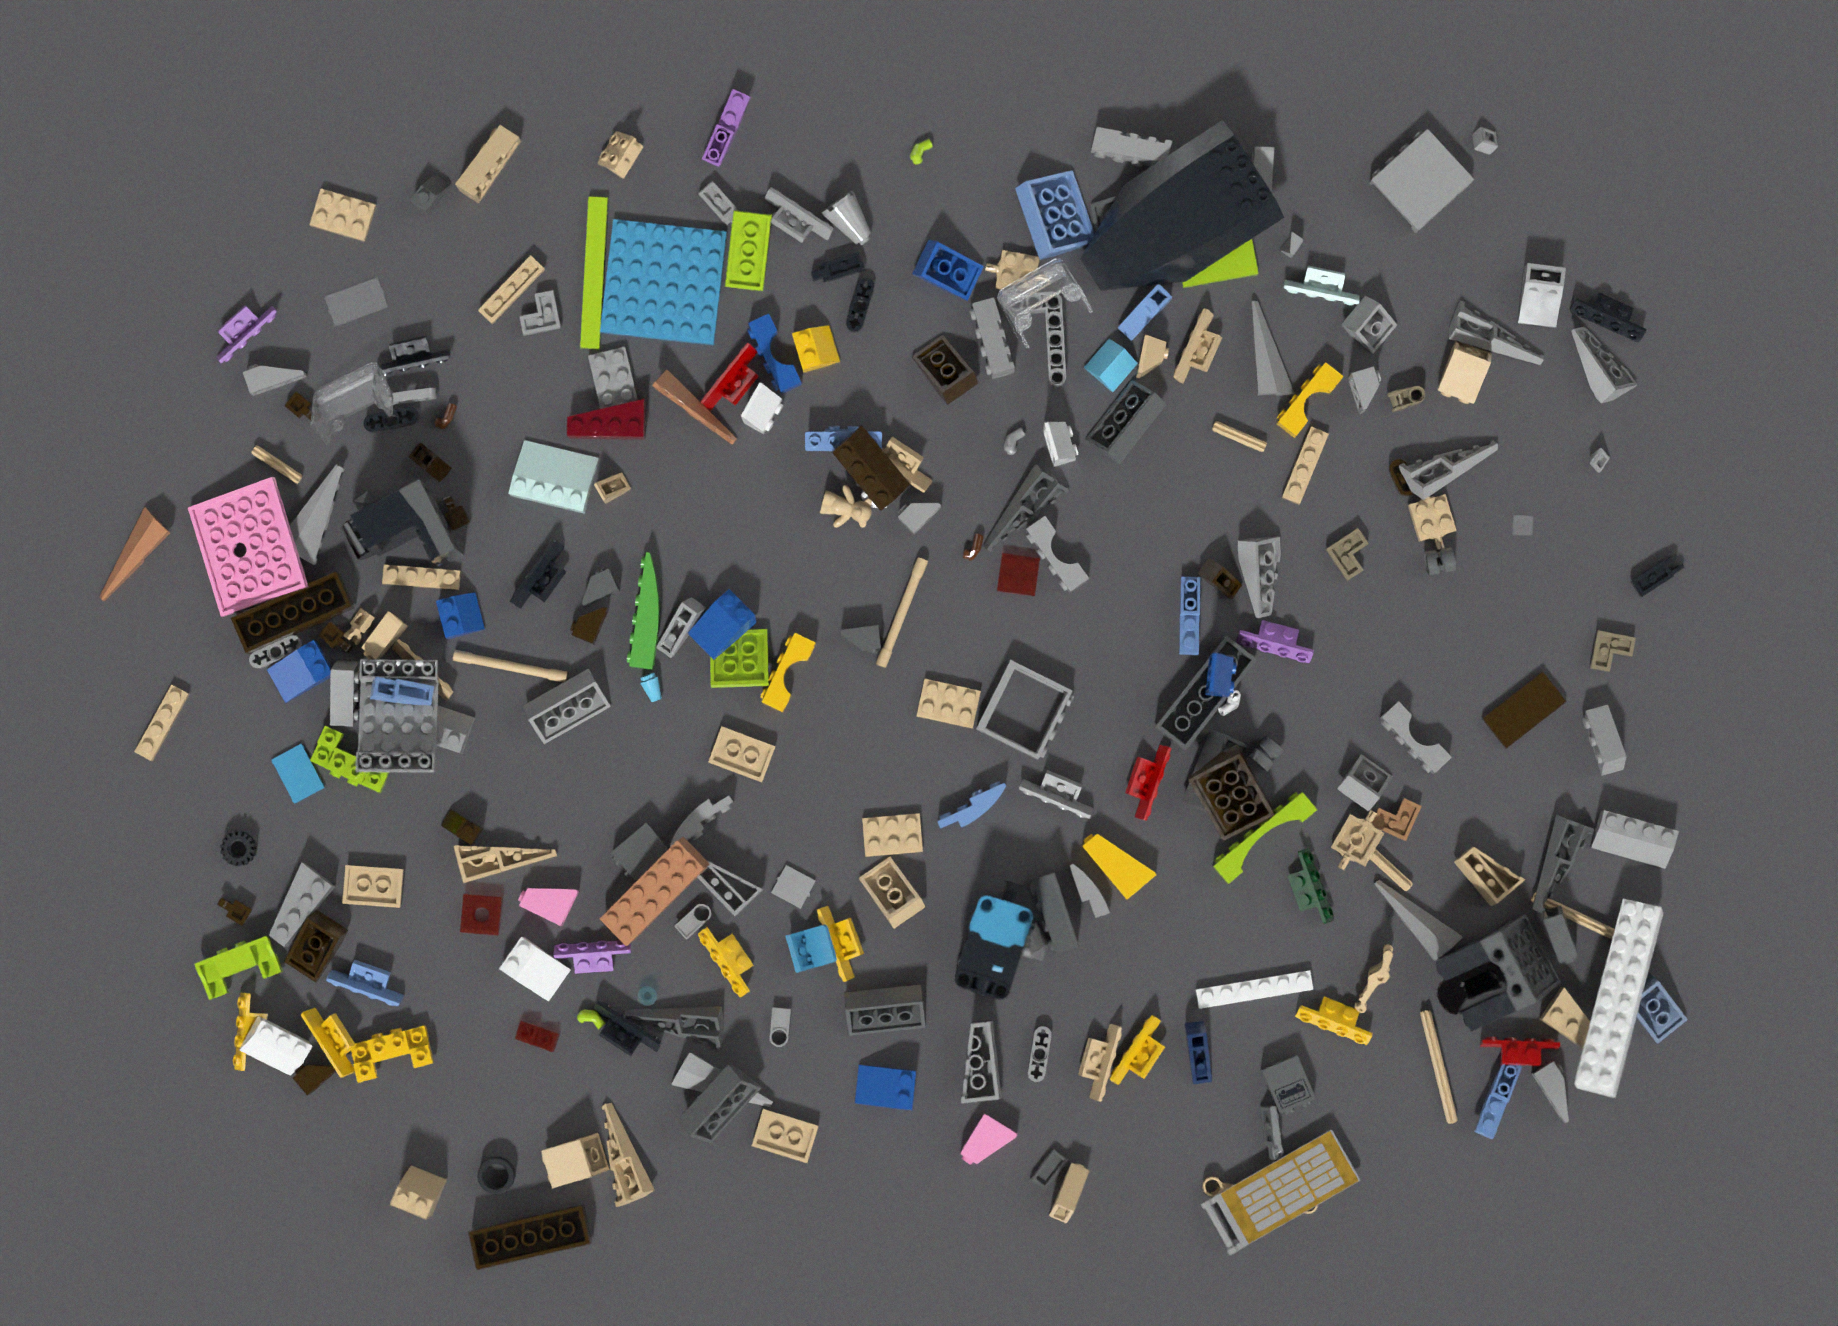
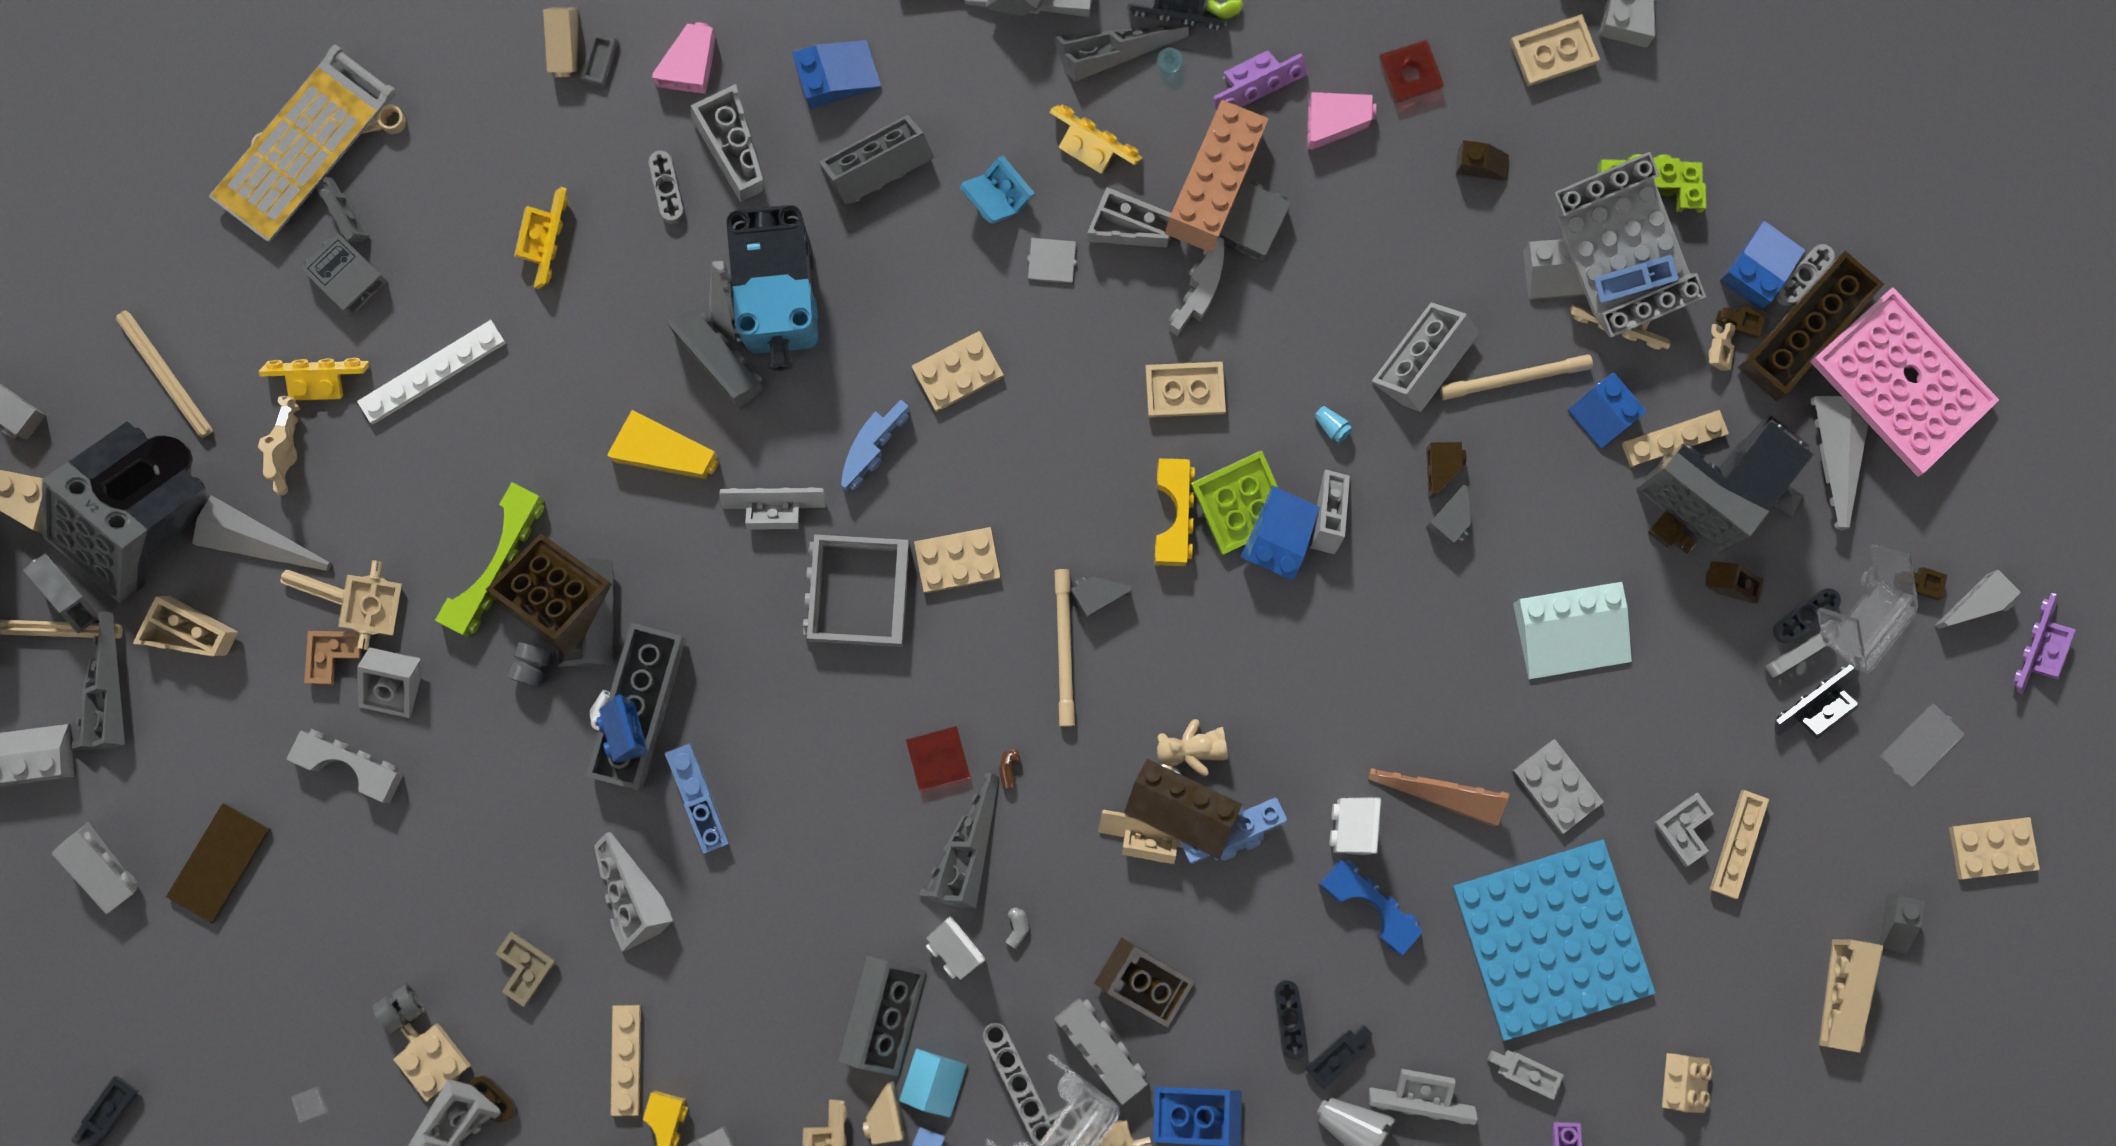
camera: 145 degrees right, 5 degrees down
nougat wedge [99,507,170,601] -> none
tan plate [135,685,189,761] -> none
black tyre [220,831,257,866] -> none
tan axle [251,445,303,484] -> none
dark azure piece [272,744,325,804] -> none
light grey wedge [330,660,360,726] -> none
tan slope [361,611,408,660] -> none
reddish brown arm [434,403,457,430] -> none
tan wedge [453,845,557,883] -> none
white slope [499,937,571,1001] -> none
black bracket [510,539,567,609] -> none
dark red wedge [567,399,646,440] -> none
lime tile [580,197,608,349] -> none
tan slope [594,472,631,504] -> none
bright green slope [627,552,660,670] -> none
light grey piece [674,904,712,940] -> none
red bracket [701,343,759,411] -> none
lime tile [725,210,772,291] -> none
light grey piece [769,1007,791,1047] -> none
yellow slope [792,325,840,373] -> none
yellow bracket [817,906,864,982] -> none
tan slope [859,857,925,929] -> none
light grey slope [898,503,941,535] -> none
light grey arch [1025,516,1089,593] -> none
light grey slope [1069,864,1110,918] -> none
tan bracket [1078,1024,1122,1102] -> none
red bracket [1125,745,1172,821] -> none
dark blue slope [1184,1021,1212,1085] -> none
dark brown slope [1197,558,1242,600] -> none
tan axle [1212,421,1267,452] -> none
medium lavender bracket [1236,620,1314,663] -> none
dark green bracket [1287,848,1334,924] -> none
medium blue slope [1474,1065,1522,1139] -> none
red bracket [1480,1037,1560,1066] -> none
dark tan plate [1590,630,1636,672] -> none

